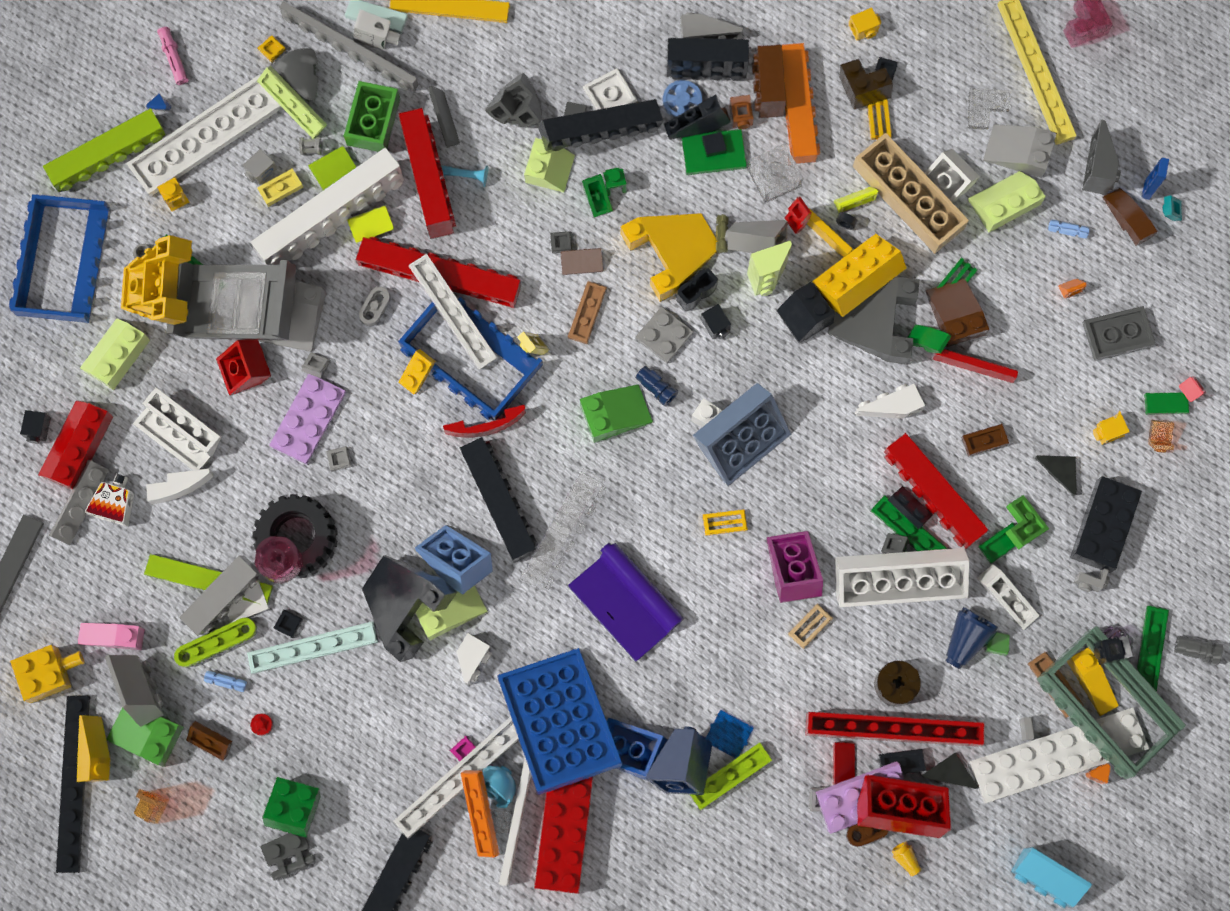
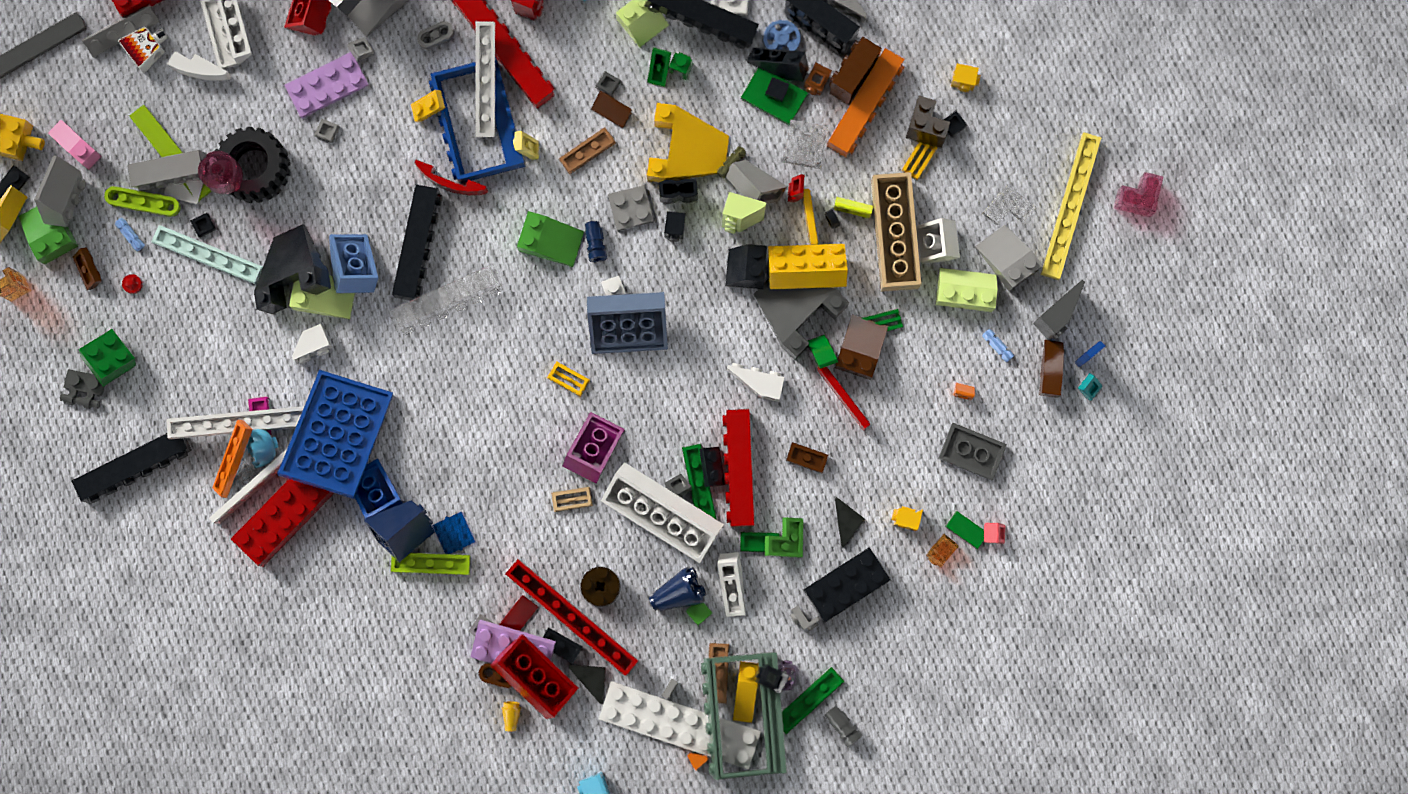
camera: 35 degrees right, 5 degrees up
dark purple door [568,542,684,662] -> none

